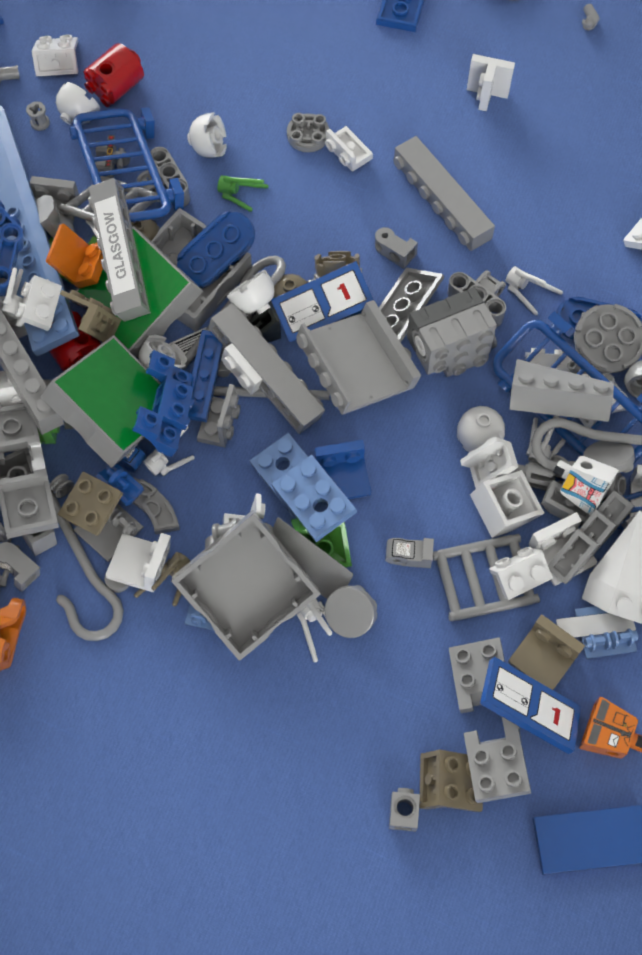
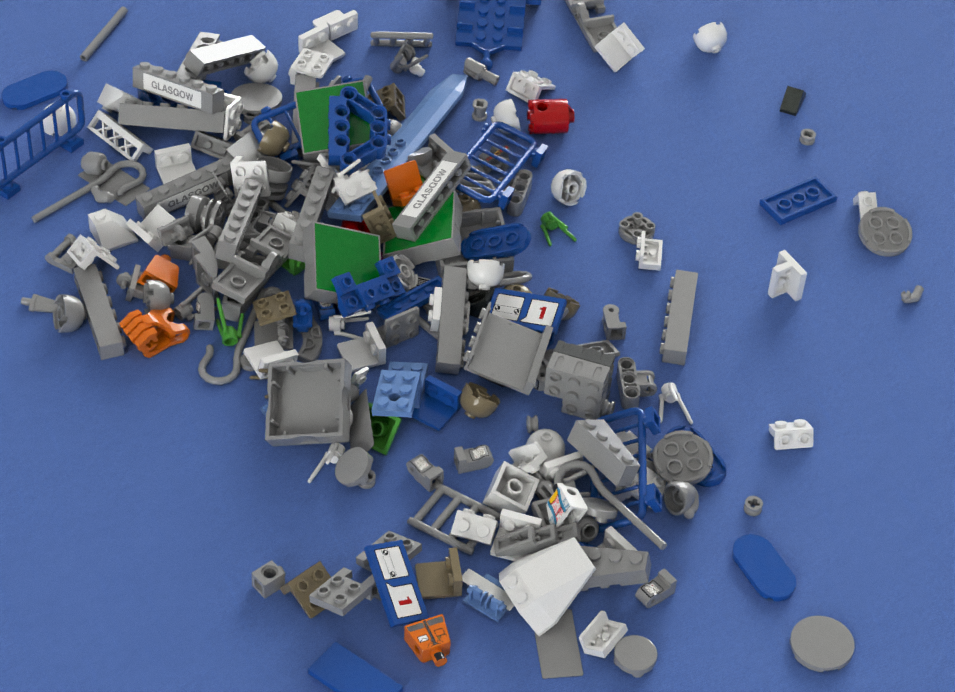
camera: 40 degrees right, 20 degrees down
none -> bright green plant [216,298,244,346]
none -> white bracket [337,321,386,372]
none -> light grey leg [454,445,494,474]
none -> dark tan cylinder [460,382,500,419]
none -> light grey bush [526,415,538,433]
none -> white bracket [538,451,583,482]

